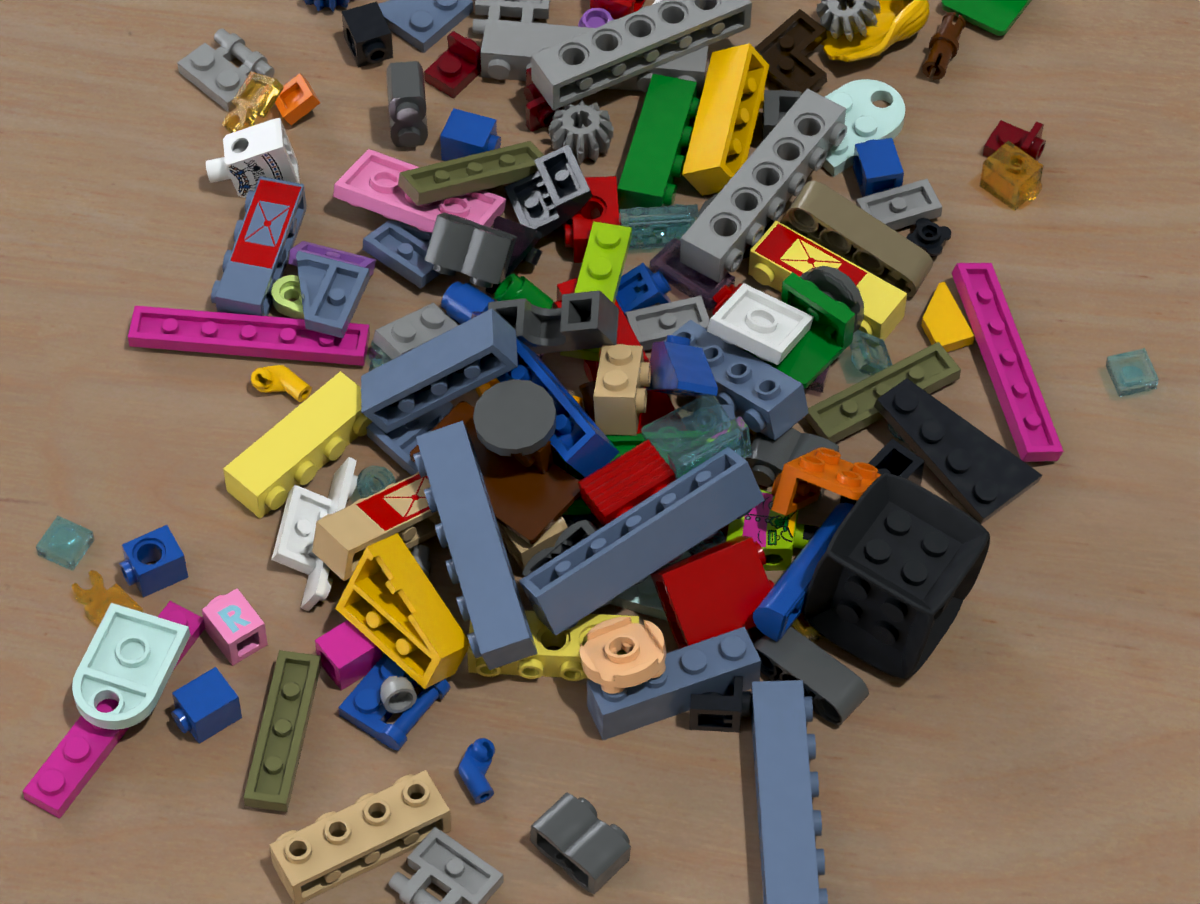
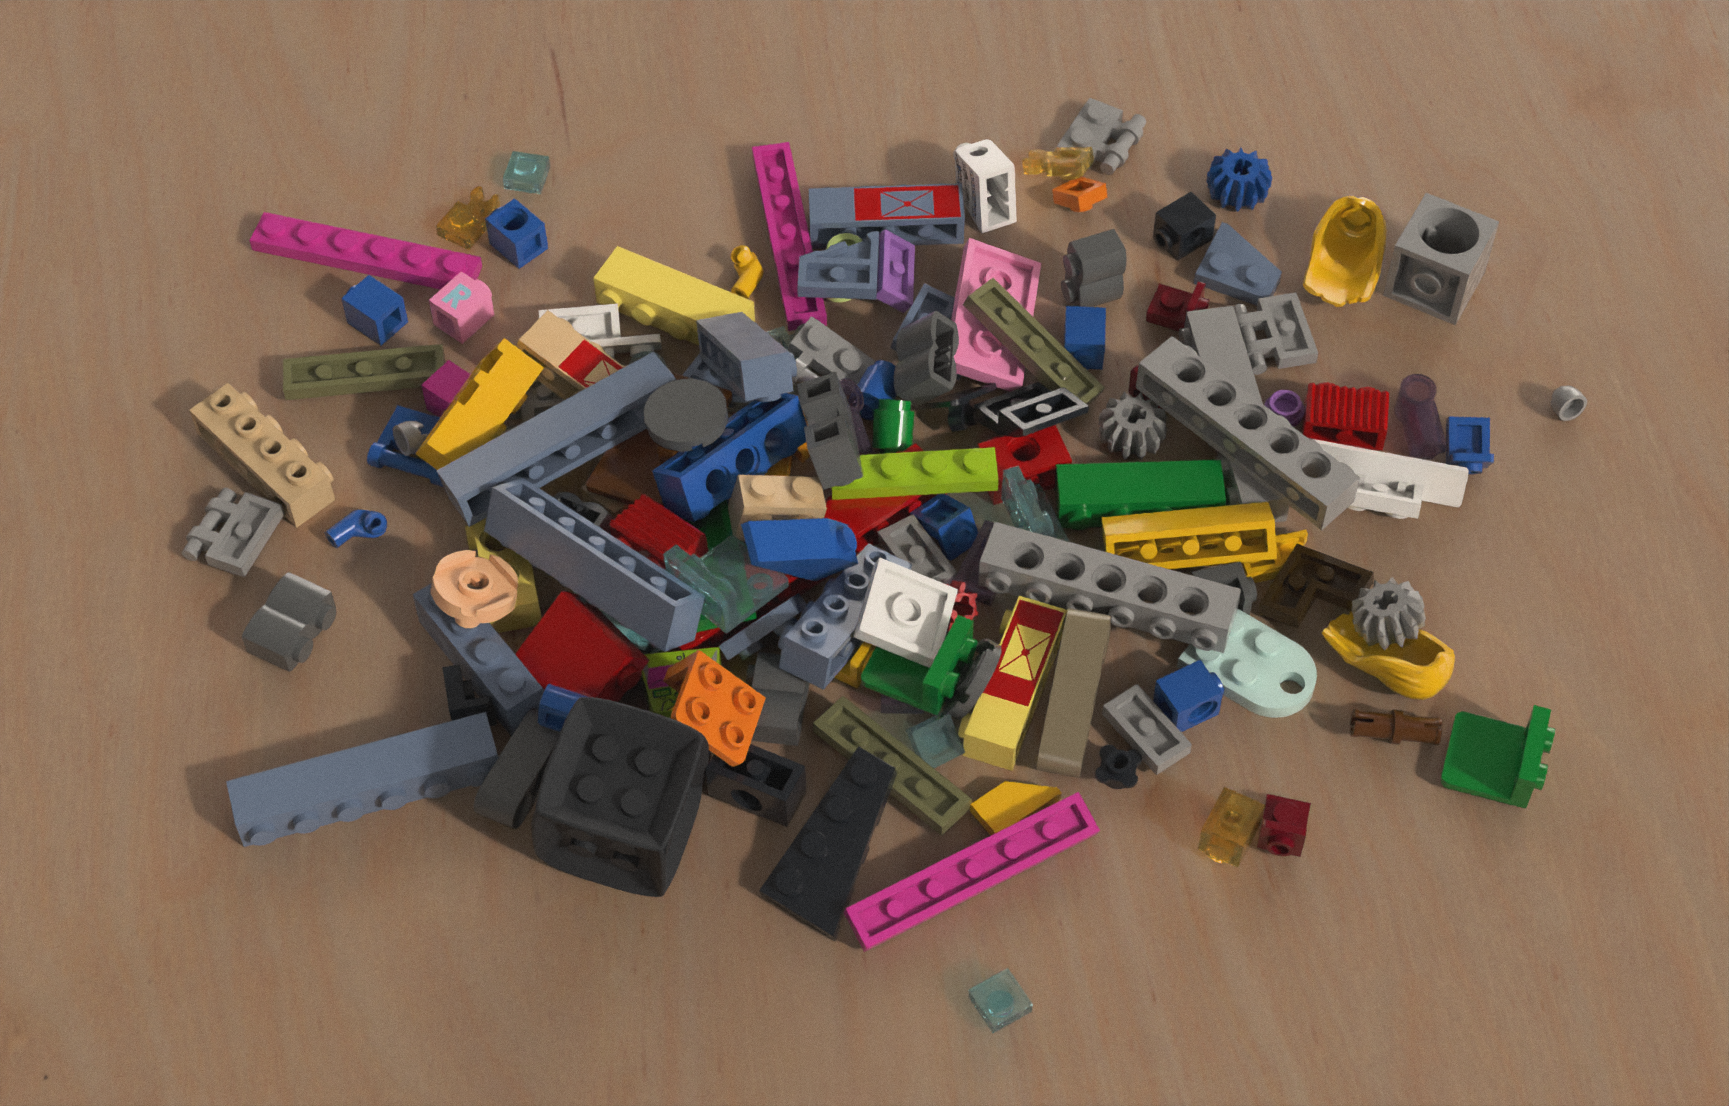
camera: 75 degrees right, 0 degrees up
light aqua plate [72,603,190,730] -> none

